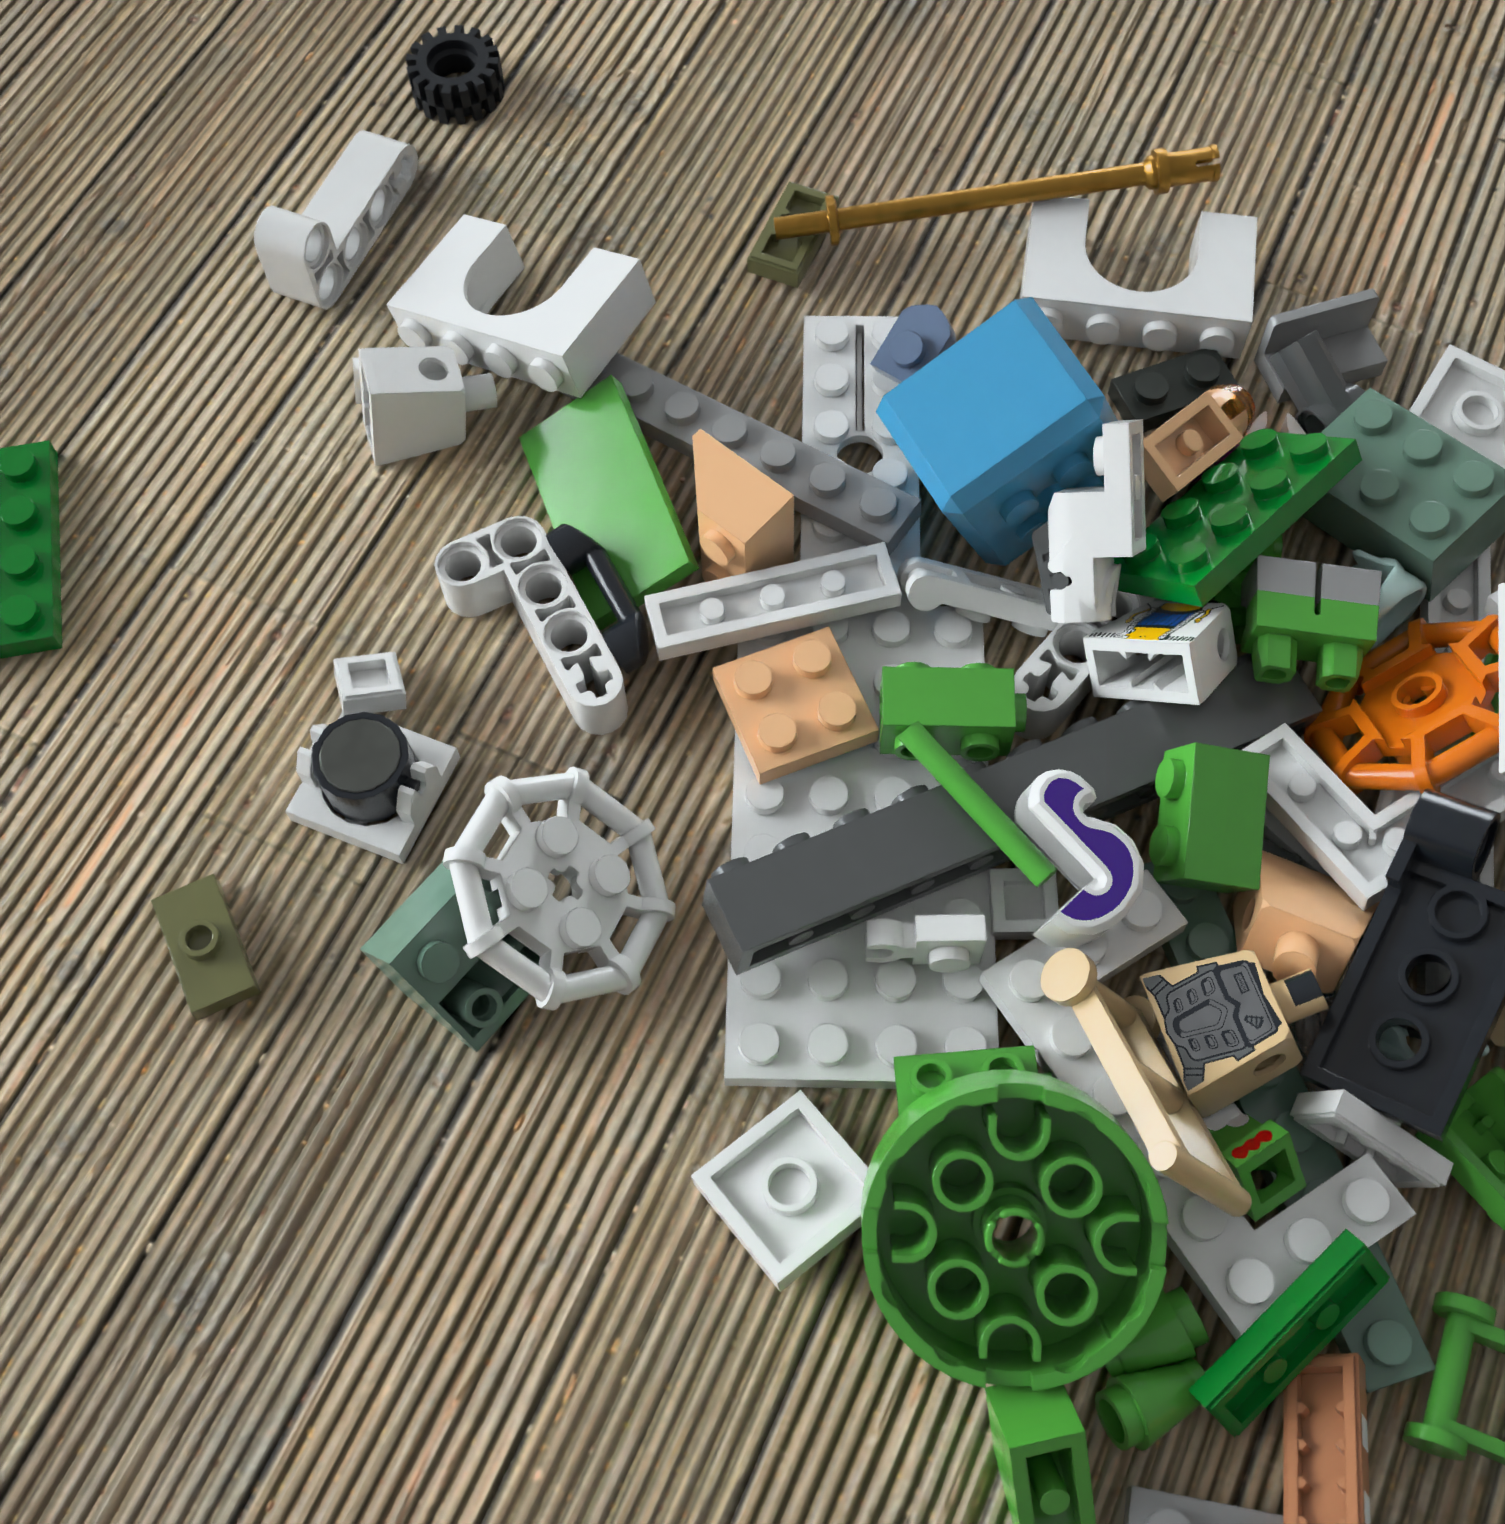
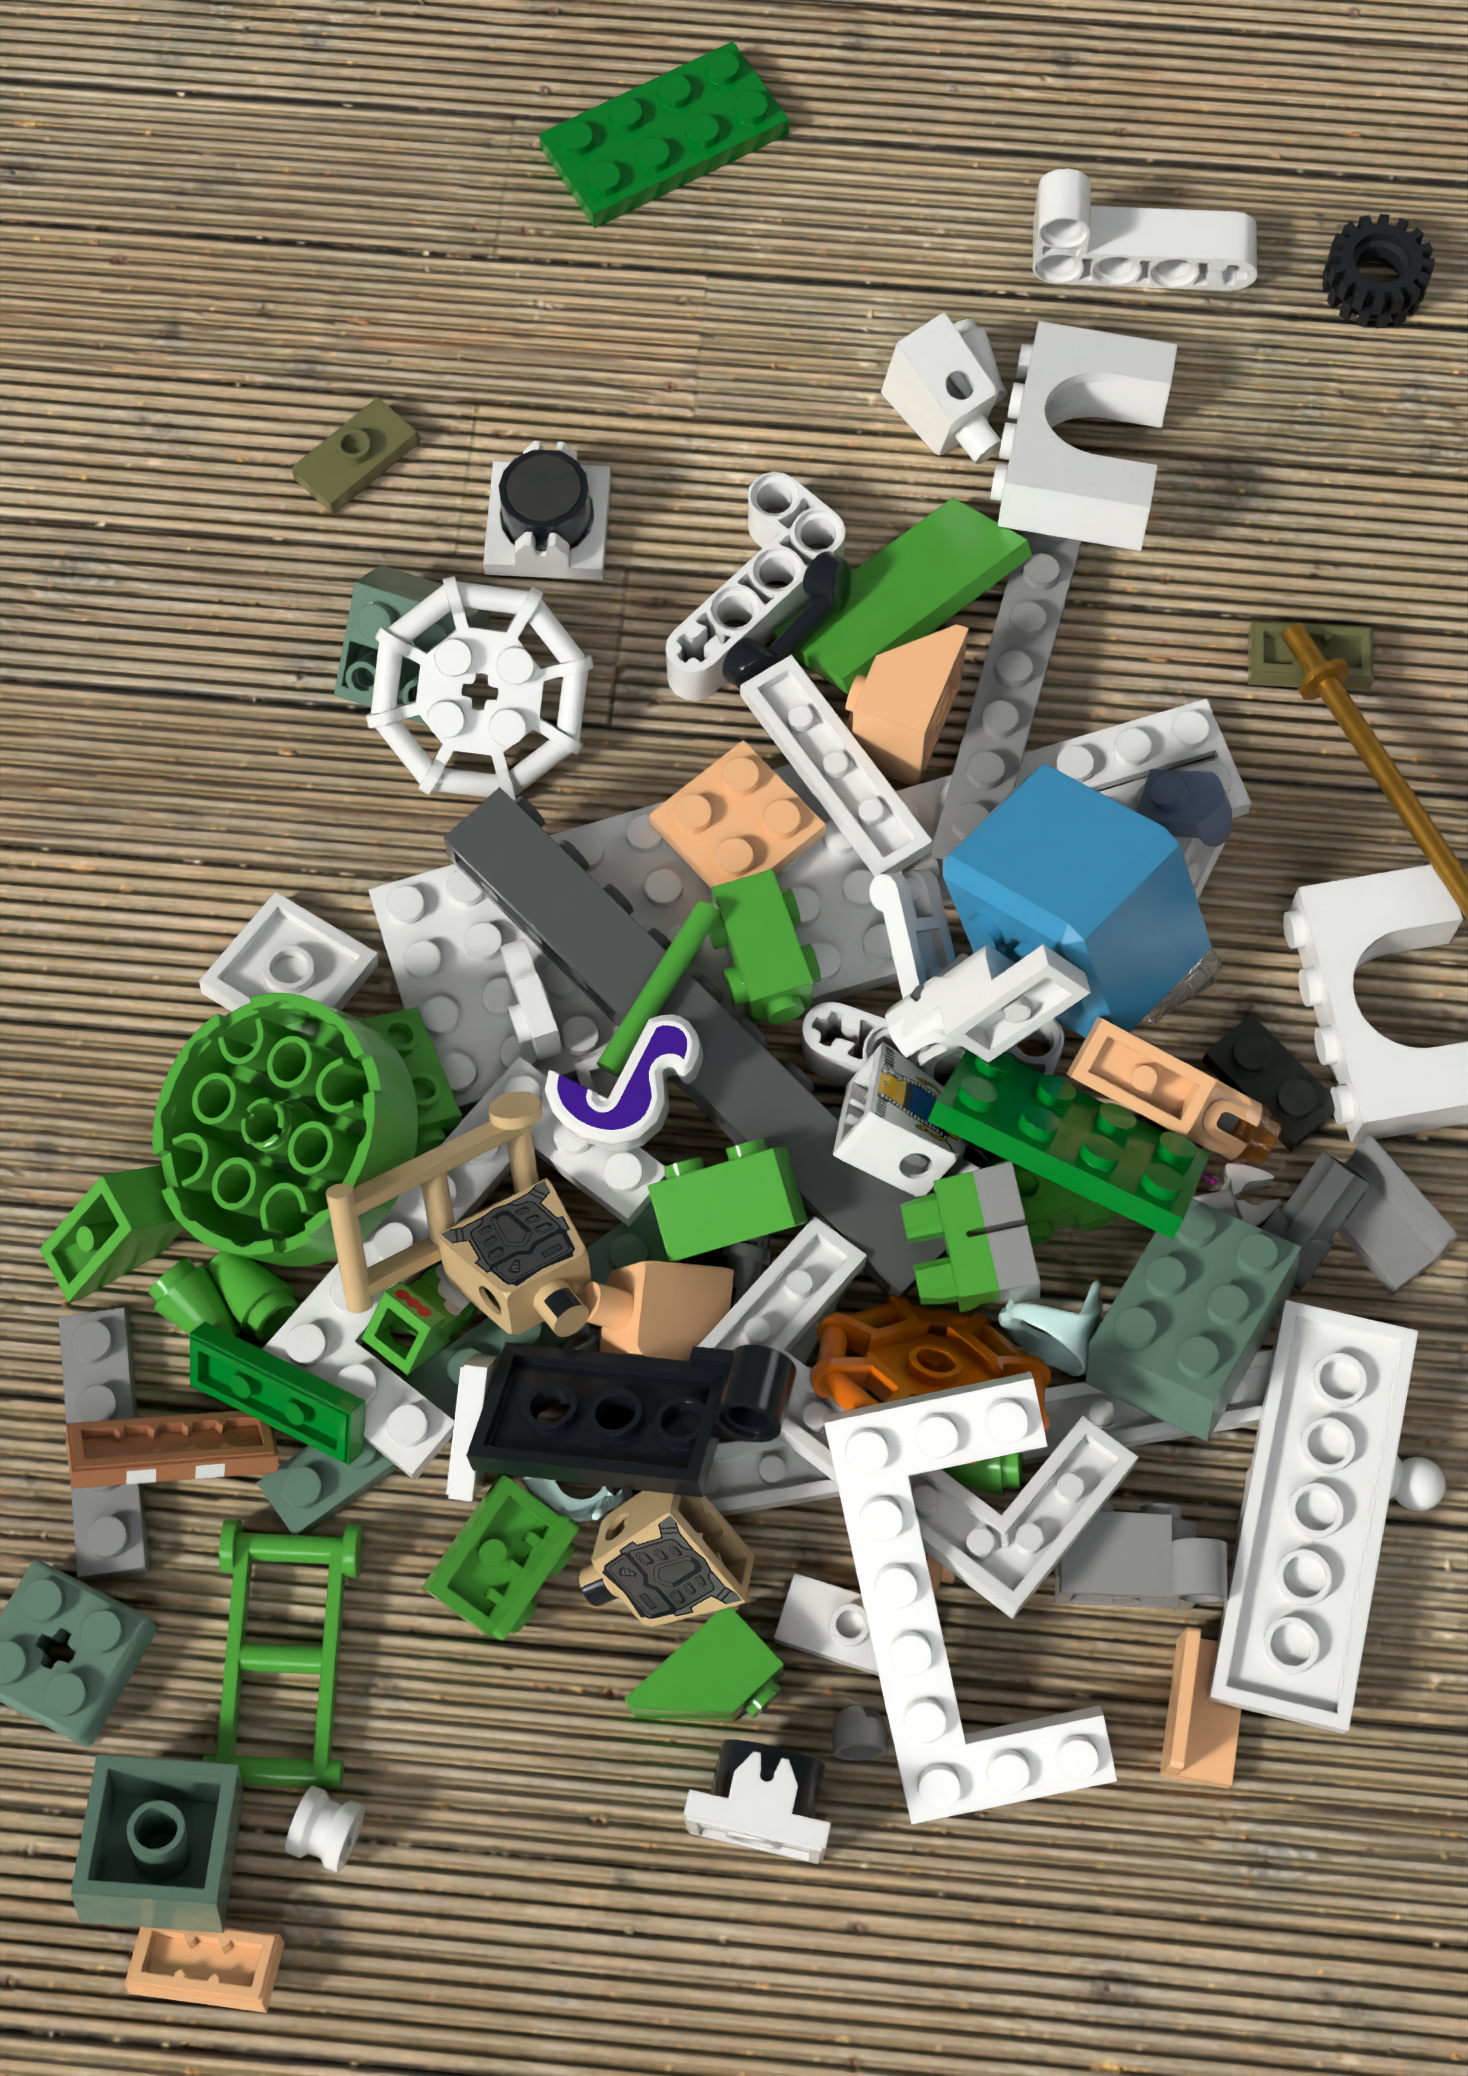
camera: 70 degrees right, 5 degrees up
white tile [333,652,406,716] -> none

